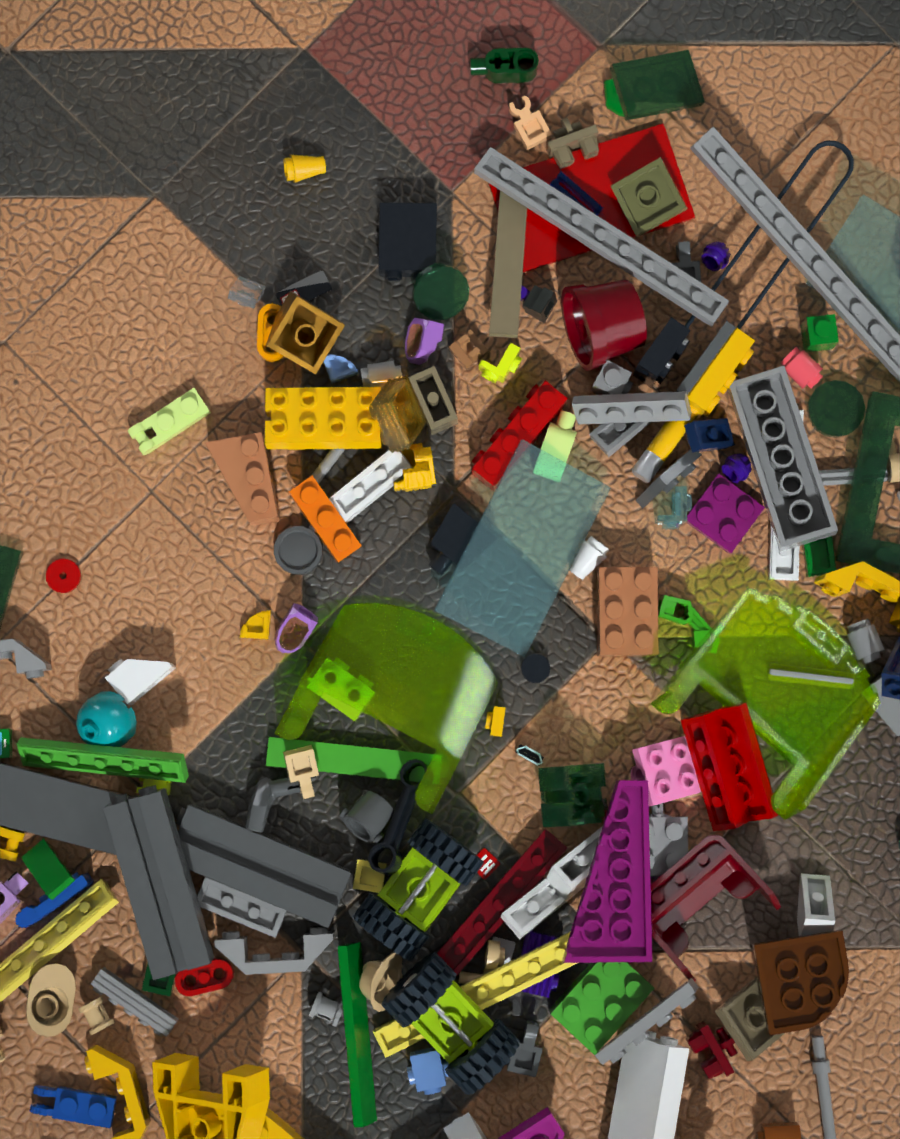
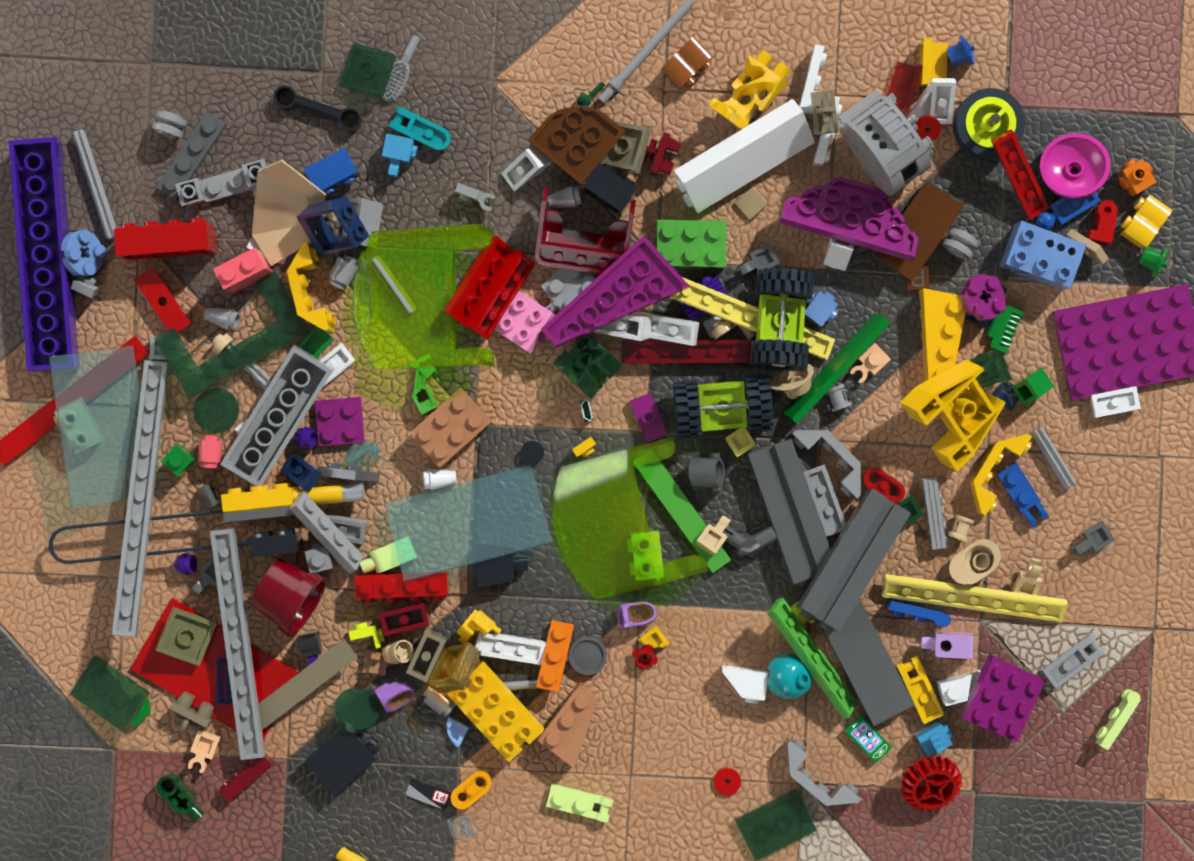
camera: 130 degrees left, 5 degrees up
green tile [21,838,75,900] -> none
pearl gold slope [266,291,345,374] -> none
black piece [368,759,434,875] -> none
red sticker [476,848,500,880] -> none
light grey plate [595,978,699,1065] -> none
none -> dark grey slope [196,484,220,511]
none -> dark red piece [219,753,274,803]
none -> dark red brick [379,601,431,636]
none -> tan wheel [382,640,414,664]
none -> light grey plate [455,183,496,212]
none -> light grey cone [548,185,583,209]
none -> dark green hand [577,82,605,106]
none -> black brick [583,163,637,217]
none -> magenta plate [630,393,667,443]
none -> red plate [632,644,658,669]
none -> tan slope [735,187,768,220]
none -> light nougat plate [849,343,891,383]

